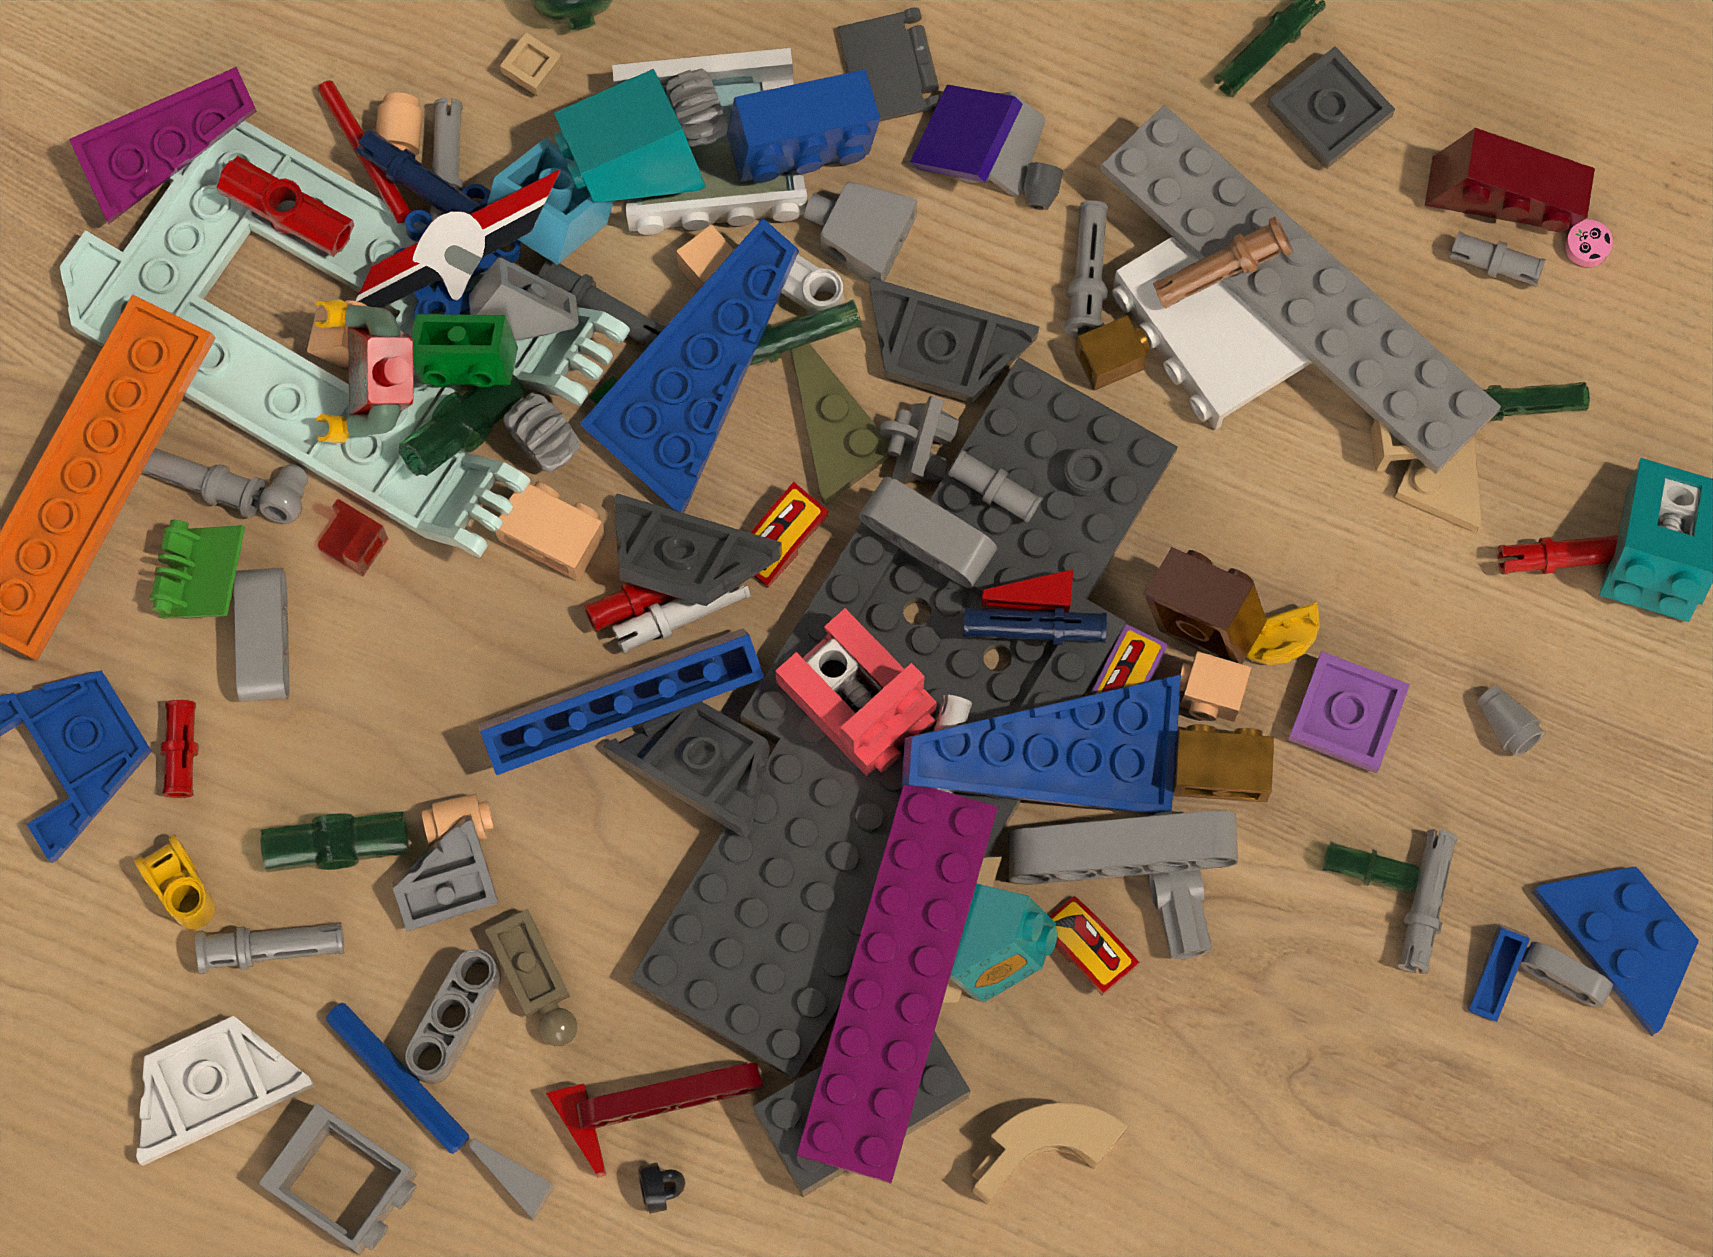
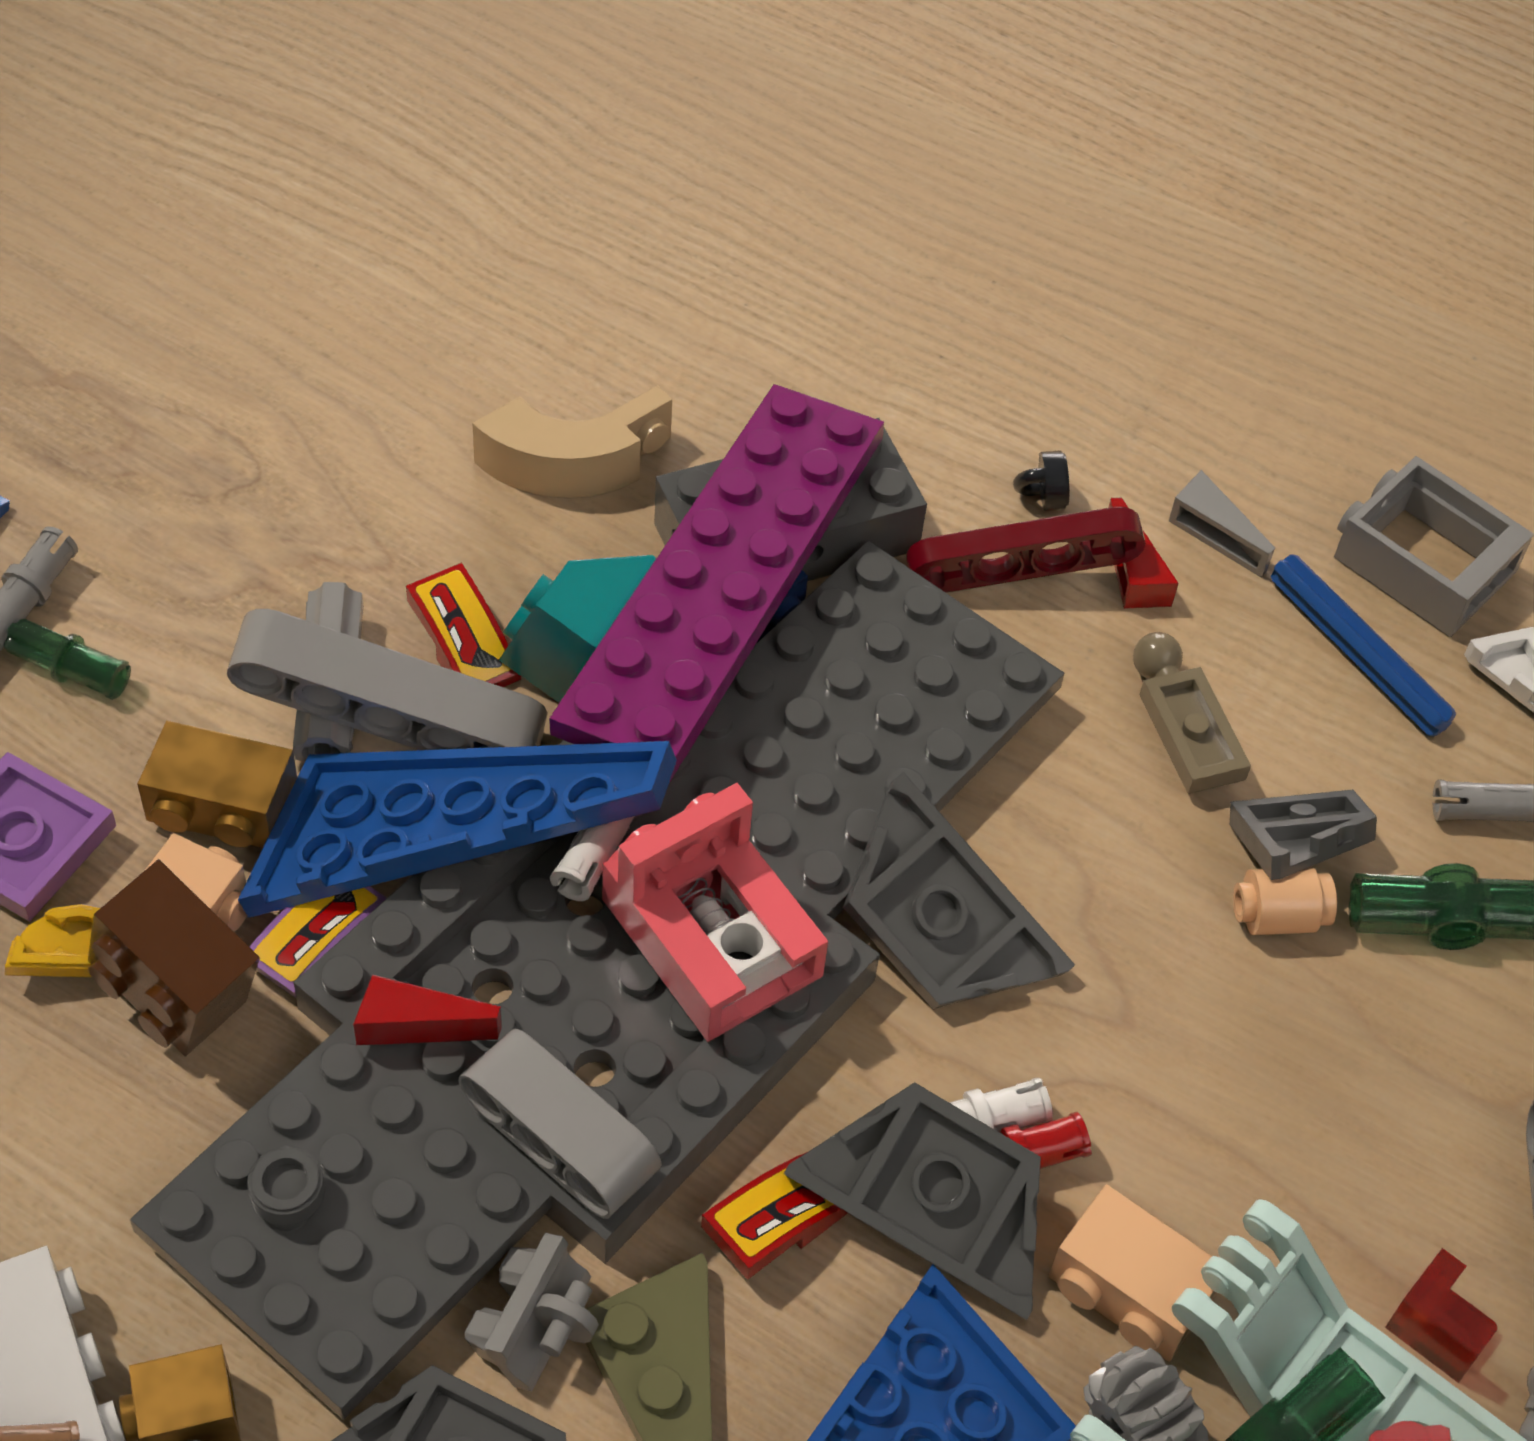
camera: 175 degrees left, 20 degrees down
light grey beam [405,949,501,1084] -> none
blue brick [478,628,765,776] -> none
light grey pin [948,450,1043,523] -> none
dark blue pin [964,607,1107,645] -> none

